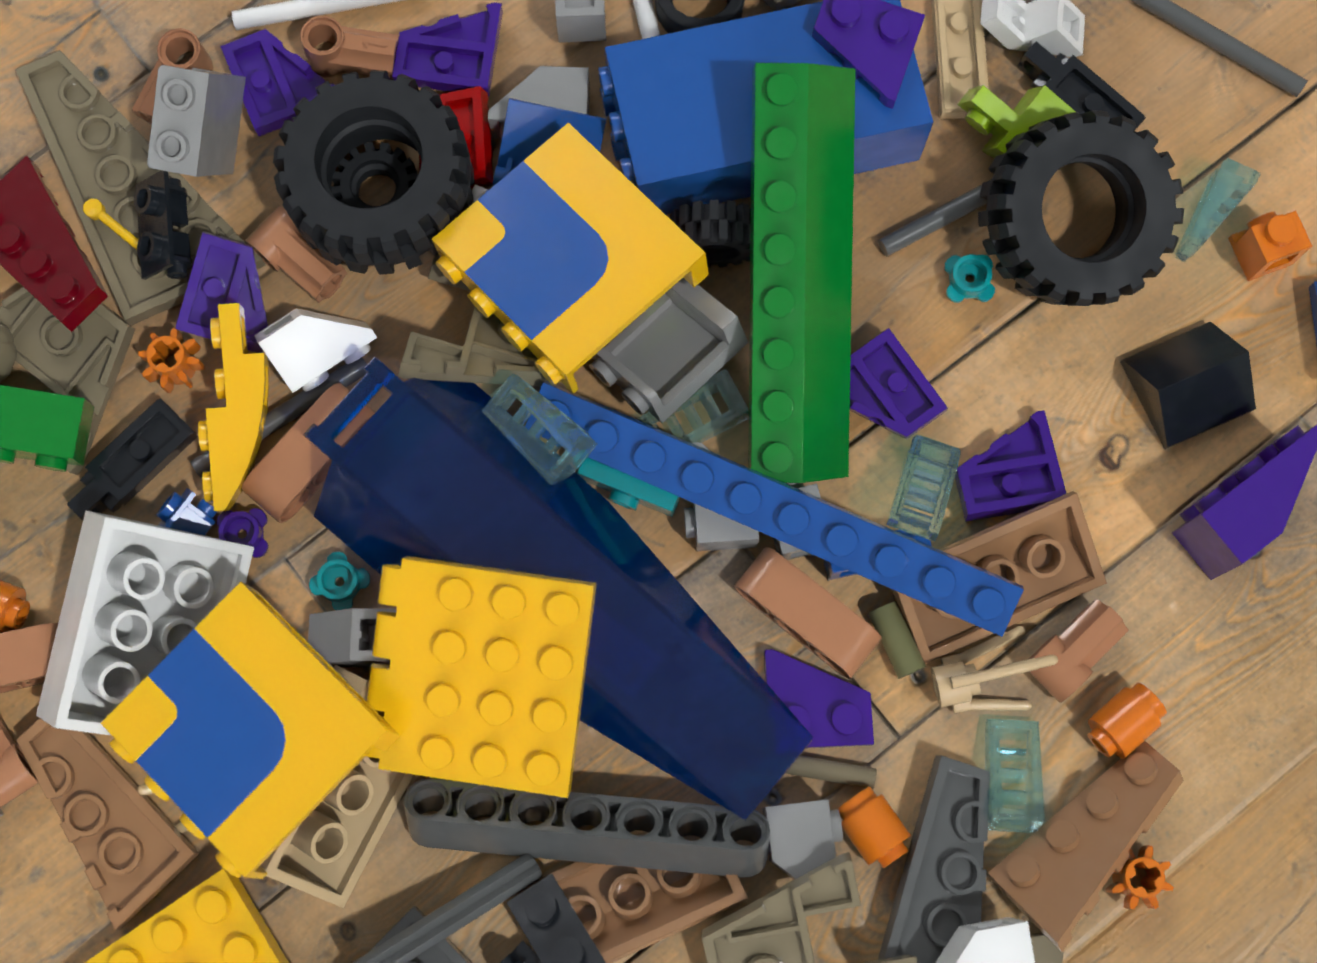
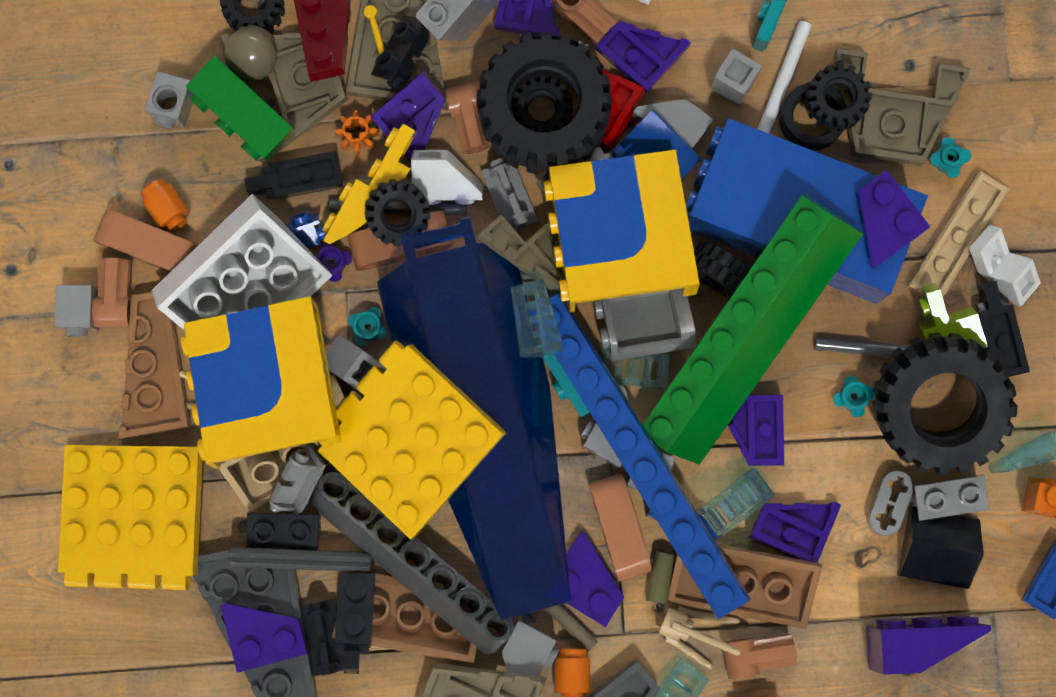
camera: 35 degrees right, 5 degrees up
none -> black hinge [246,513,321,550]
none -> light grey hinge [269,443,326,514]
none -> black tyre [364,179,431,247]
none -> light grey hinge [481,158,538,230]
none -> light grey beam [867,471,913,536]
none -> light grey hinge [911,475,989,521]

